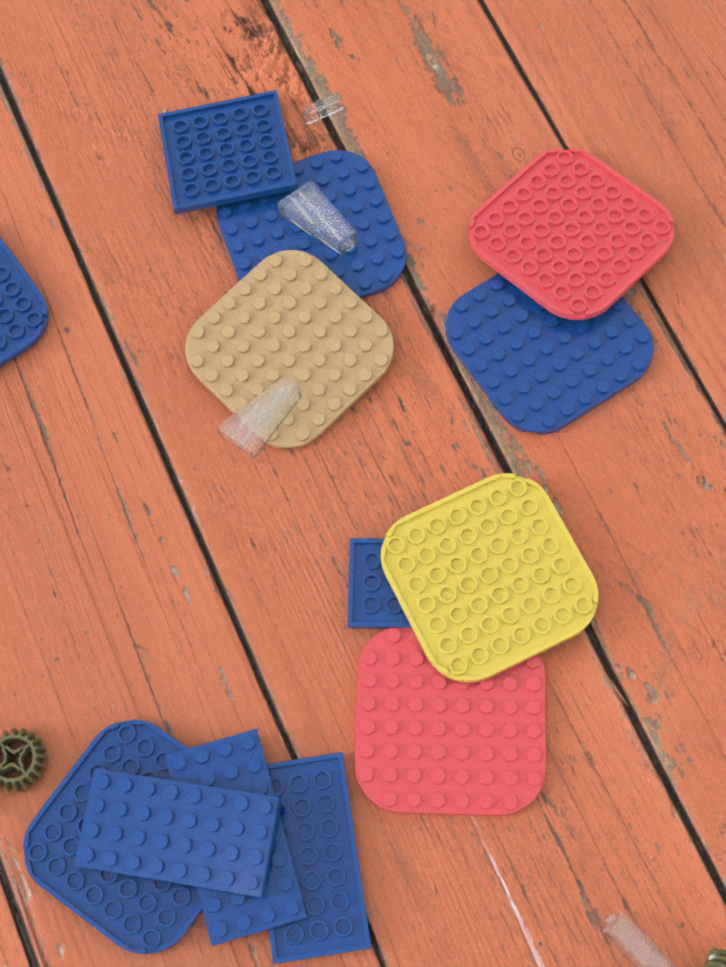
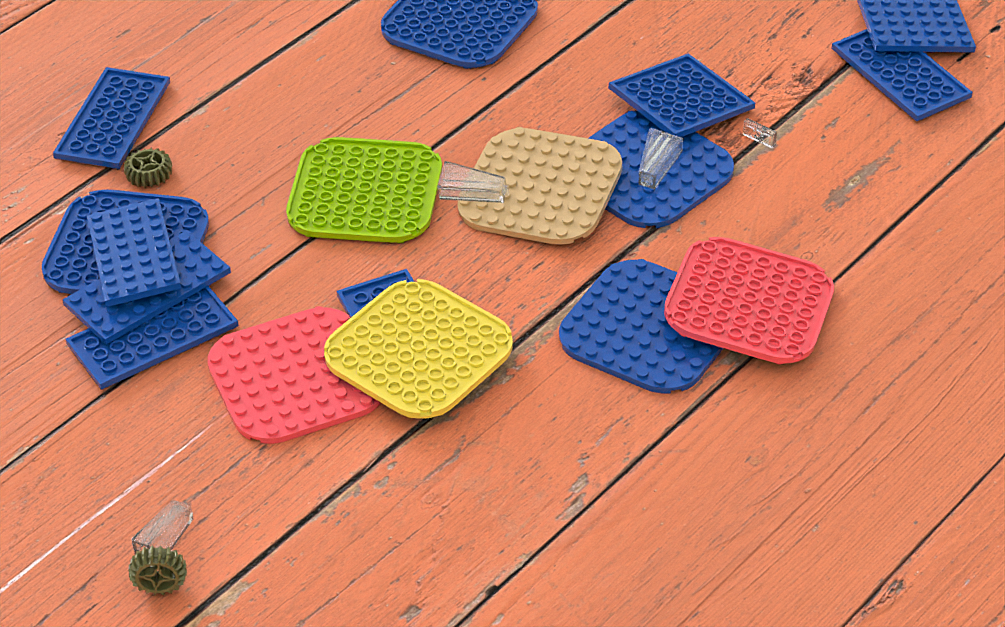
camera: 60 degrees right, 25 degrees down
none -> lime plate [286,137,442,243]

